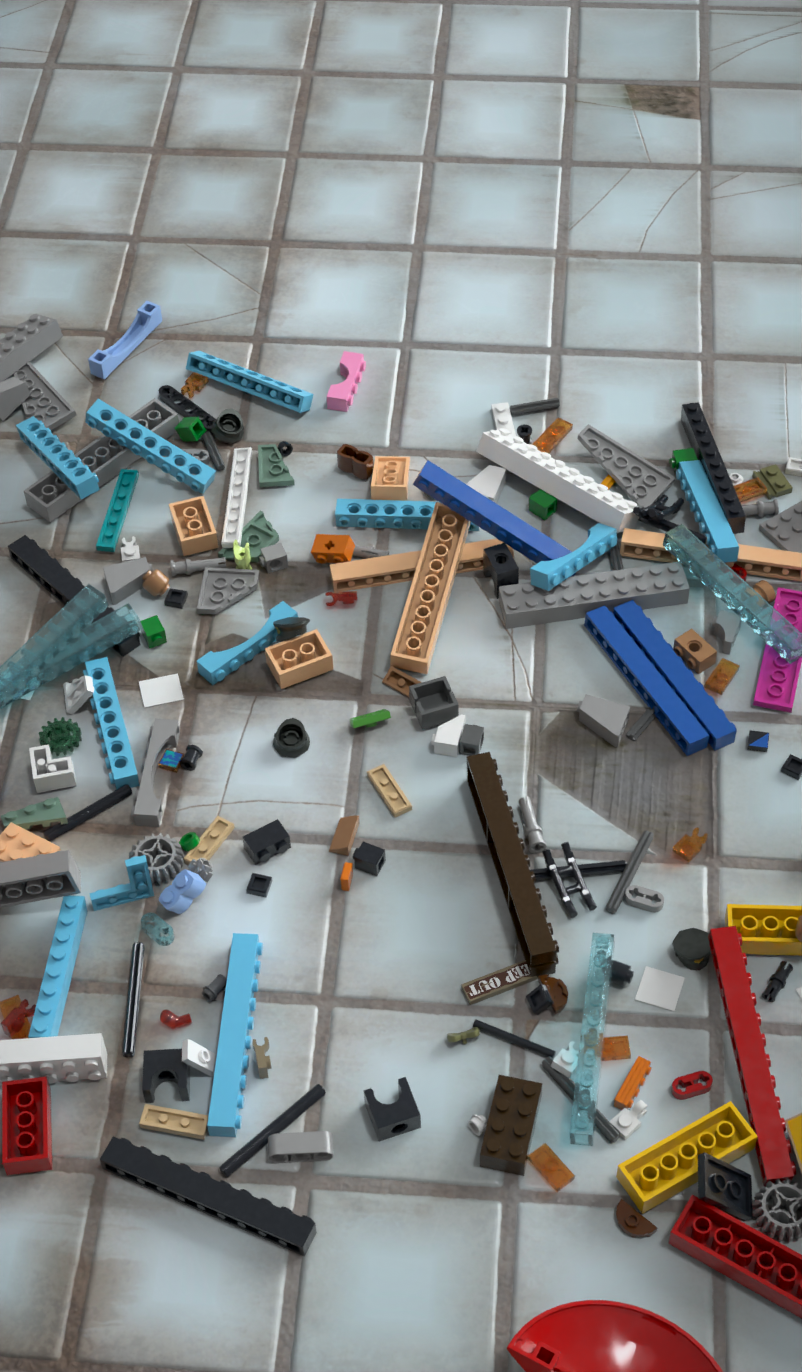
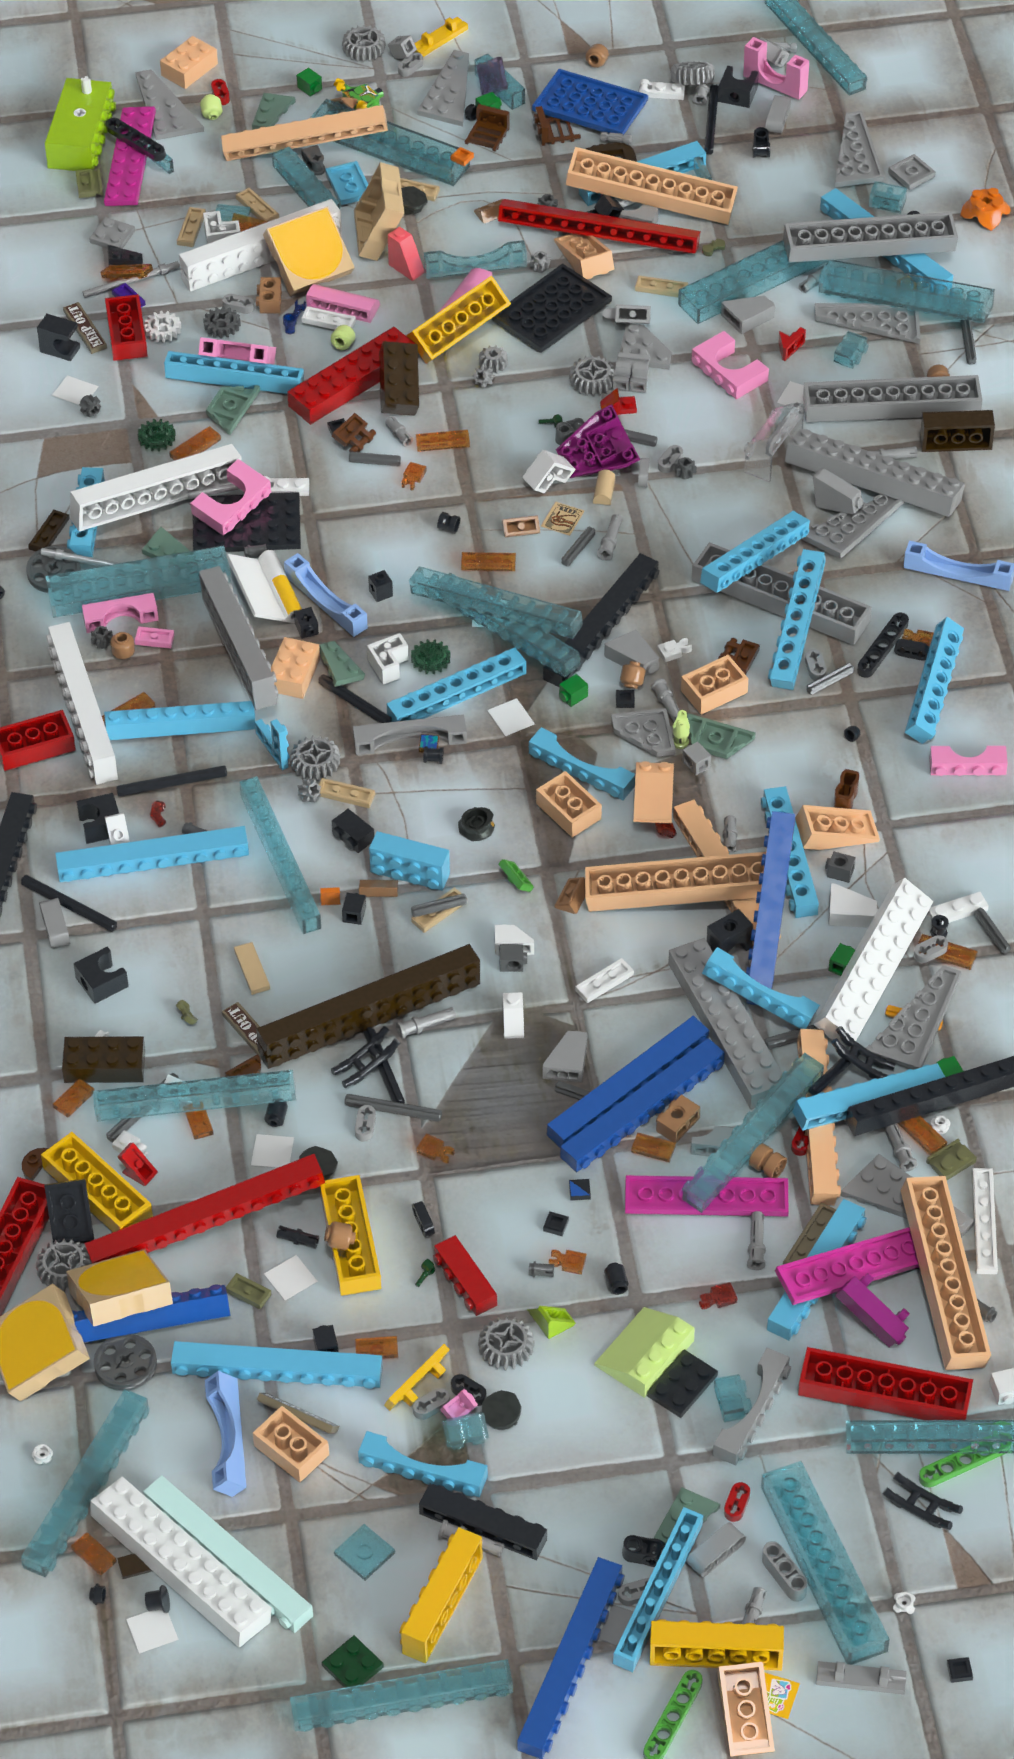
camera: 75 degrees right, 0 degrees up
clear red plate [1,999,36,1038] -> none
white wing [63,675,94,714] -> none
teal plate [96,469,139,552] -> none
tan plate [139,1104,209,1140] -> none
clear light blue beam [141,913,175,946] -> none
light blue brick [159,869,206,914] -> none
green brick [175,417,206,442] -> none
green tile [179,832,200,852] -> none
pearl dark grey hat [211,409,244,444] -> none
white tile [221,447,252,548] -> none
black tile [246,873,272,898] -> none
dark tan plate [252,1037,272,1079] -> none
sand green wing [258,444,295,487] -> none
pearl dark grey hat [273,617,310,642] -> none
orange brick [311,534,355,564] -> none
dark grey piece [409,676,459,729] -> none
black bar [473,1019,556,1059] -> none
black tile [526,984,554,1015] -> none
orange piece [614,1056,652,1110] -> none
red beam [671,1071,713,1100] -> none
none -> red slope [117,1142,158,1186]
none -> tan tile [234,942,270,995]
none -> clear light blue brick [239,776,321,934]
none -> medium azure brick [369,831,450,891]
none -> dark grey axle [411,893,467,917]
none -> black beam [412,1201,435,1237]
none -> white slope [503,992,524,1039]
none -> white plate [575,958,634,1003]
none -> light nougat slope [633,761,674,823]
none -> reddish brown plate [718,638,760,675]
none -> black beam [894,639,930,660]
none -> light grey beam [914,935,948,963]

